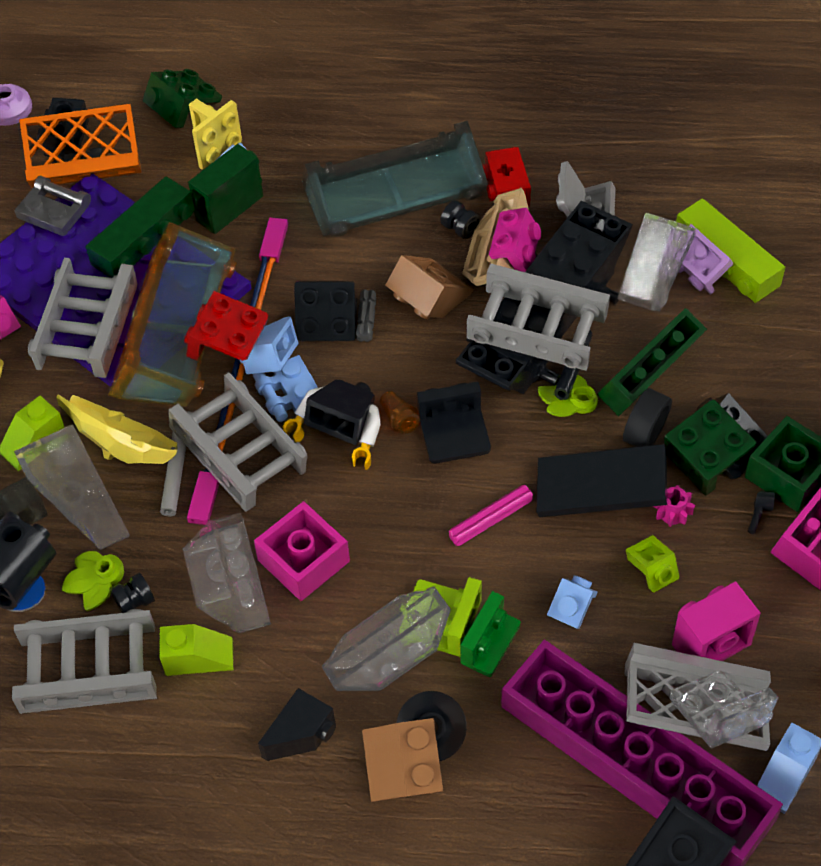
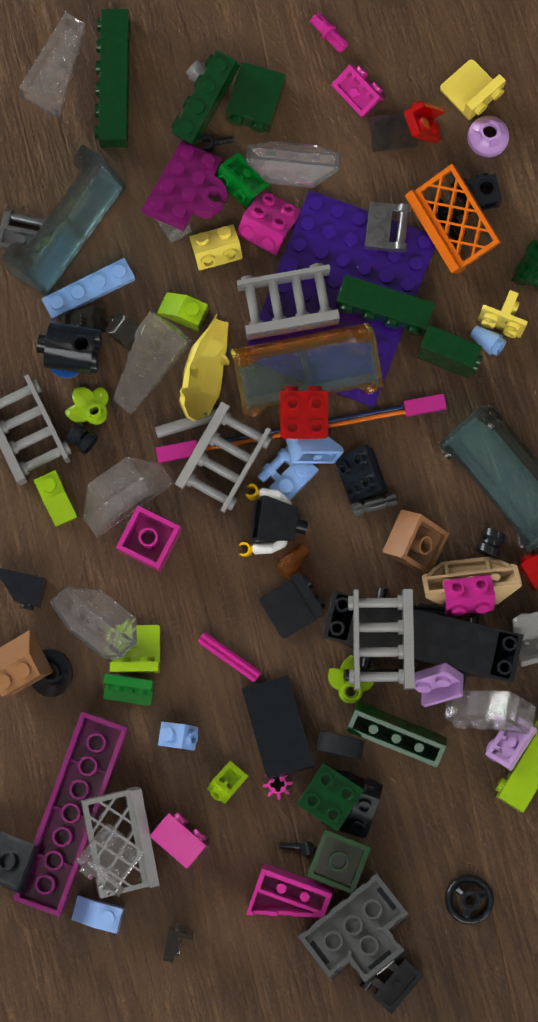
camera: 70 degrees right, 25 degrees up
none -> lavender bracket [414,663,464,707]

